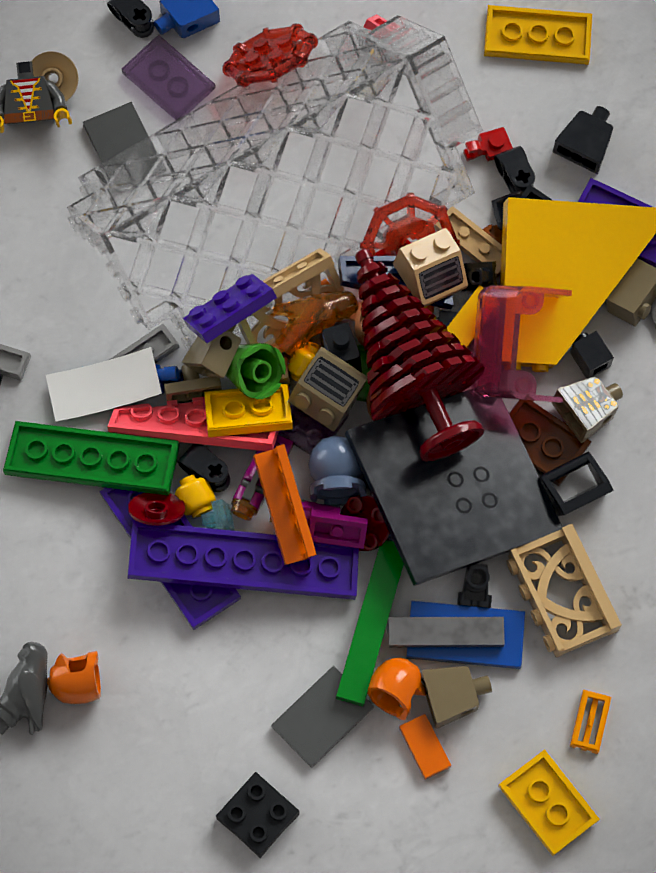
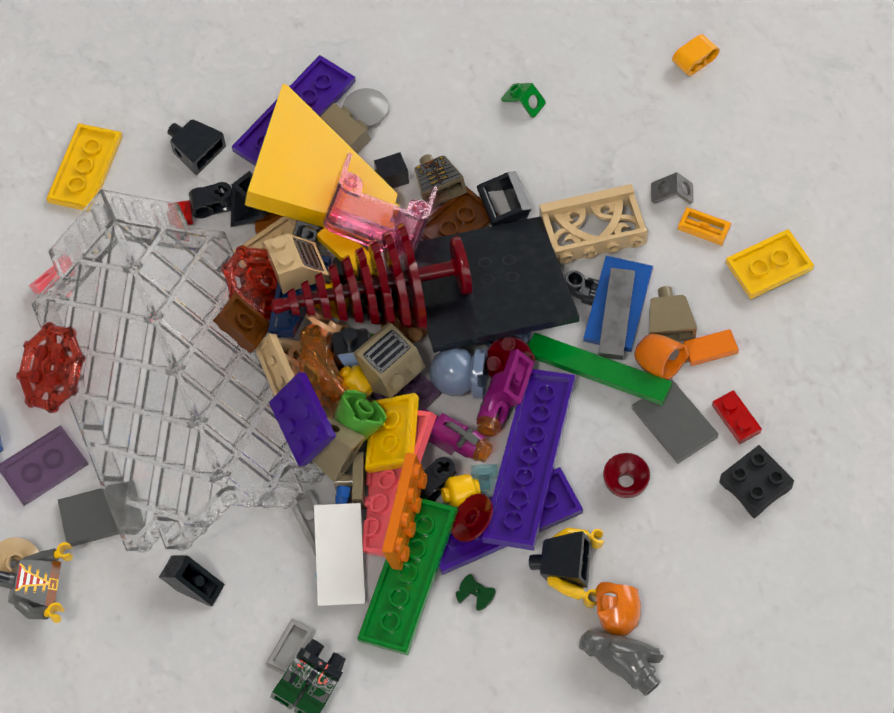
camera: 75 degrees left, 10 degrees down
orange fence [253,444,317,565] -> none
none -> black slope [159,555,225,606]
none -> reddish brown plate [213,292,270,354]
none -> orange plate [382,453,427,570]
none -> dark green piece [456,574,496,611]
none -> black torso [529,527,604,608]
none -> dark red piece [603,453,650,498]
none -> flat silver bracket [651,172,694,204]
none -> red plate [712,390,762,444]

